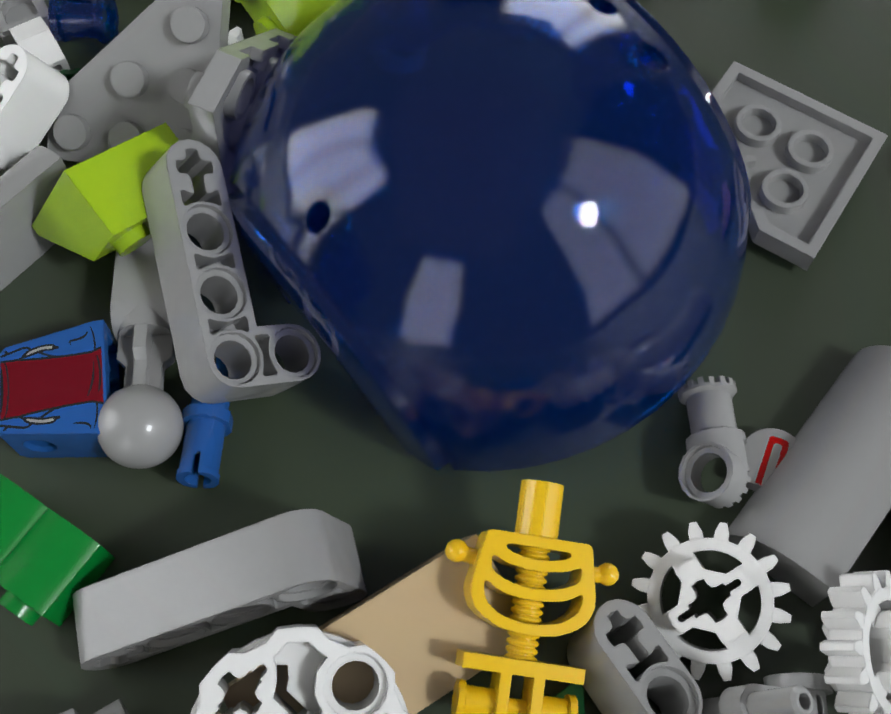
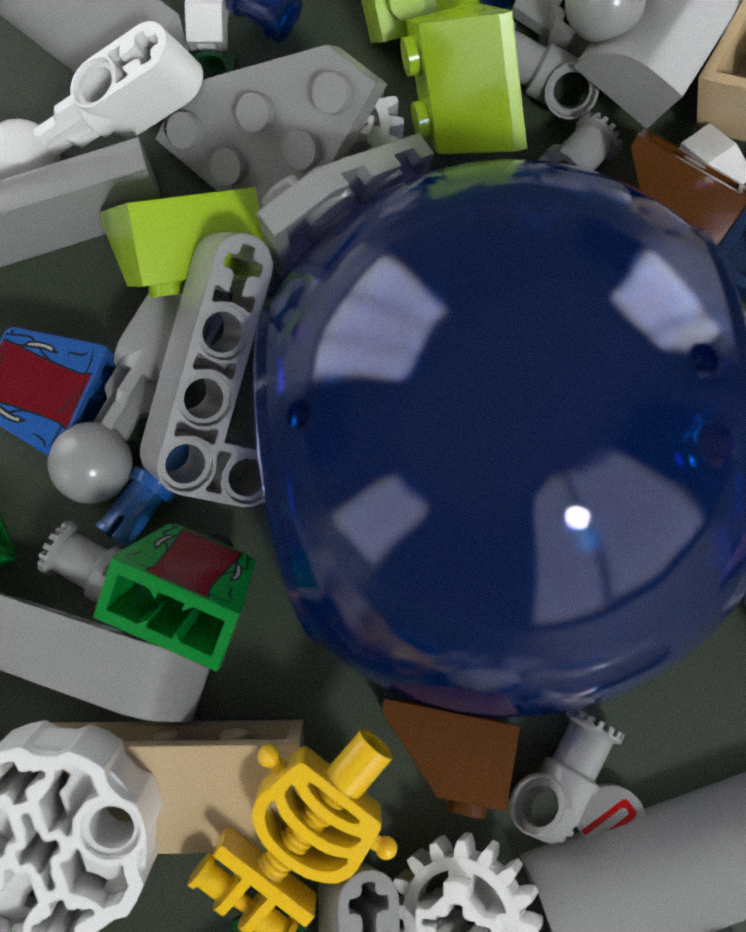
camera: 30 degrees right, 15 degrees up
none -> light grey connector [37,521,122,609]
none -> green torso [93,523,256,672]
none -> reddish brown slope [381,695,520,818]

